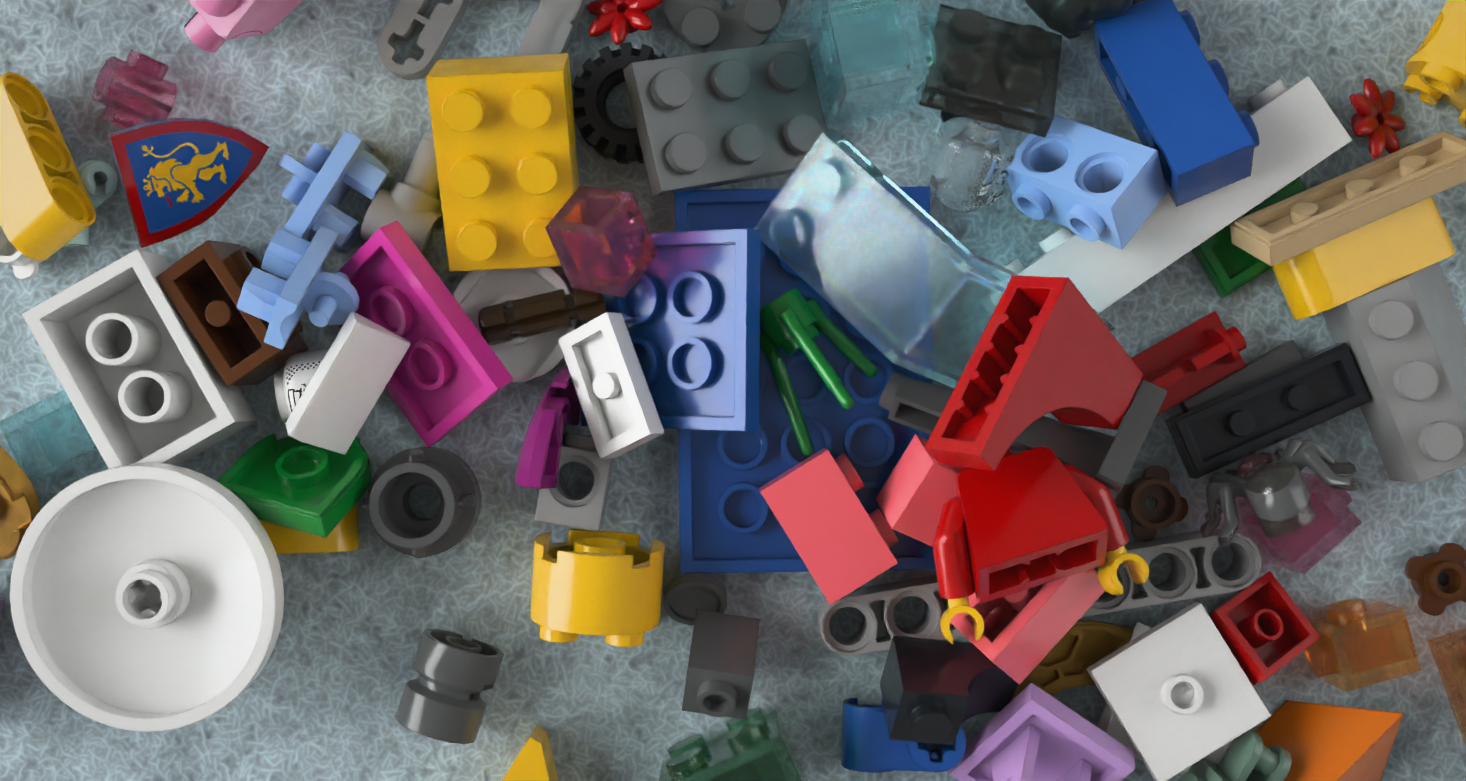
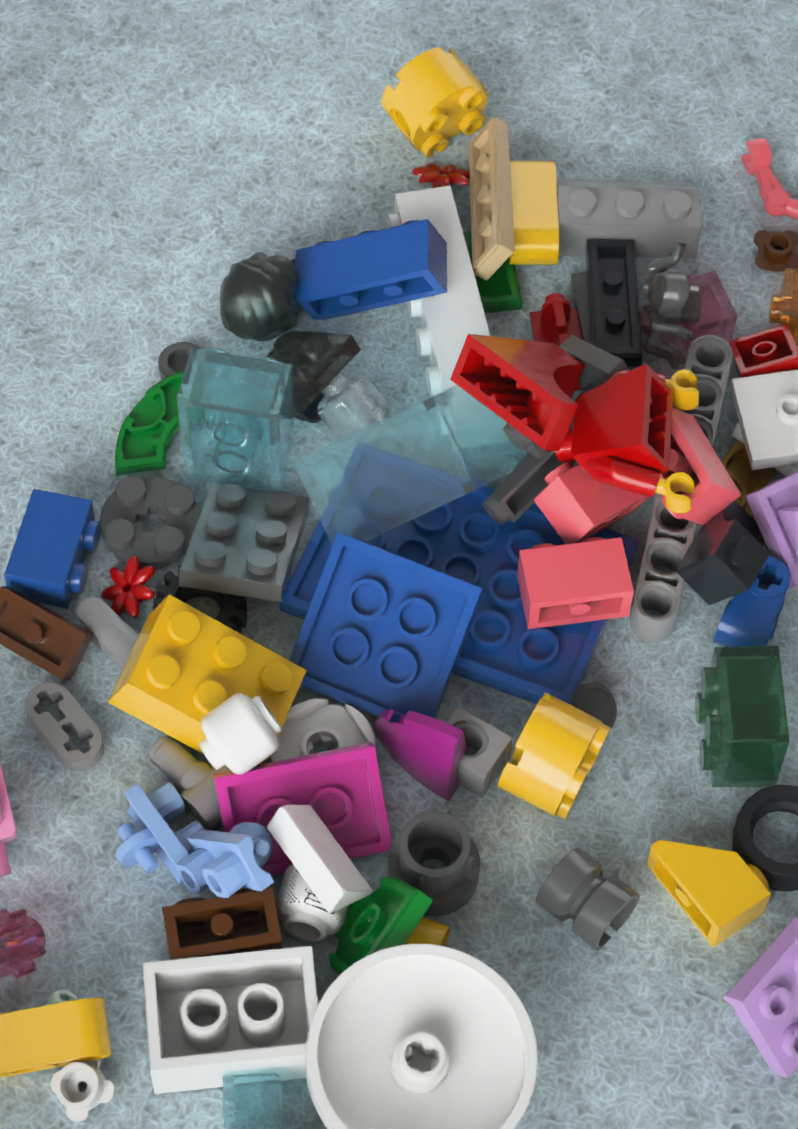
camera: 70 degrees left, 30 degrees down
shield [108,118,269,248] -> none
dark brown axle [478,282,607,345] -> none
clear pink brick [545,185,658,297] -> none
white plate [558,312,665,459] -> none
dark grey brick [682,609,760,720] -> none
green plant [760,288,878,456] -> none
light blue brick [1002,112,1167,250] -> none
none -> white head [198,693,283,774]

